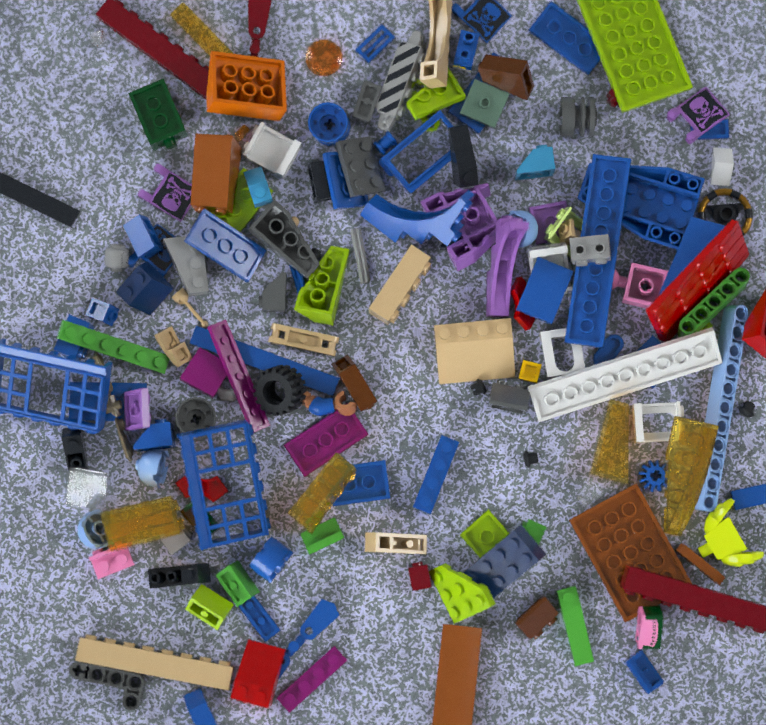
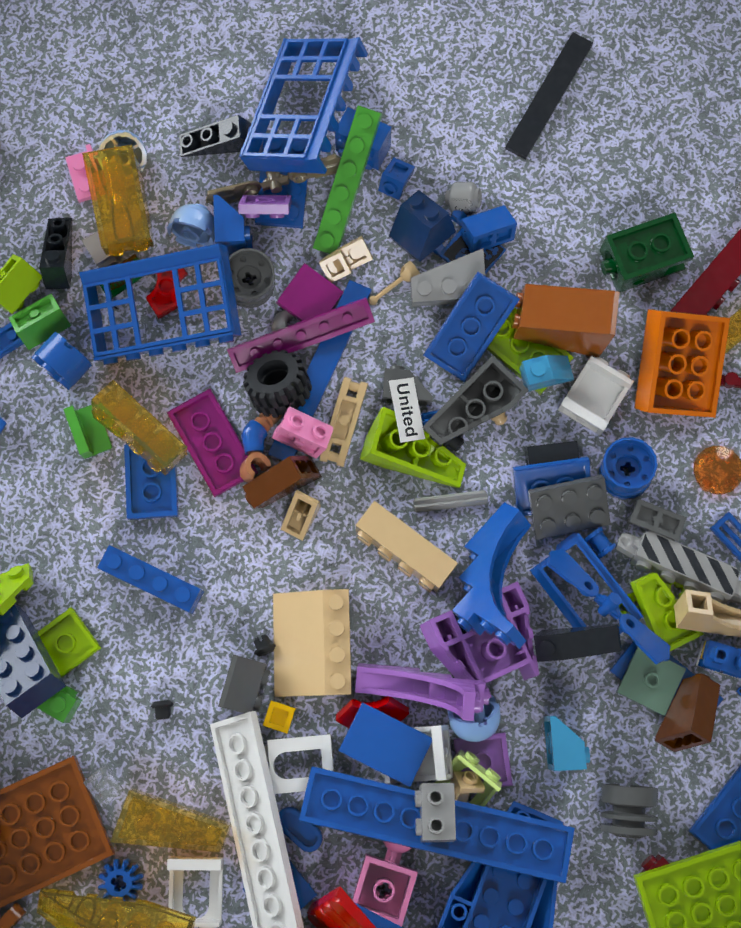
camera: 95 degrees right, 5 degrees down
clear tile [65,467,109,511] -> none
flag [138,163,192,222] -> none
clear orange arm [226,125,250,143] -> none
tan slope [365,532,427,554] -> none
dark red brick [408,562,431,591] -> none
none -> bright pink bracket [272,407,333,459]
none -> tan slope [281,490,321,541]
none -> white sticker [389,377,425,443]
none -> blue piece [547,548,671,665]

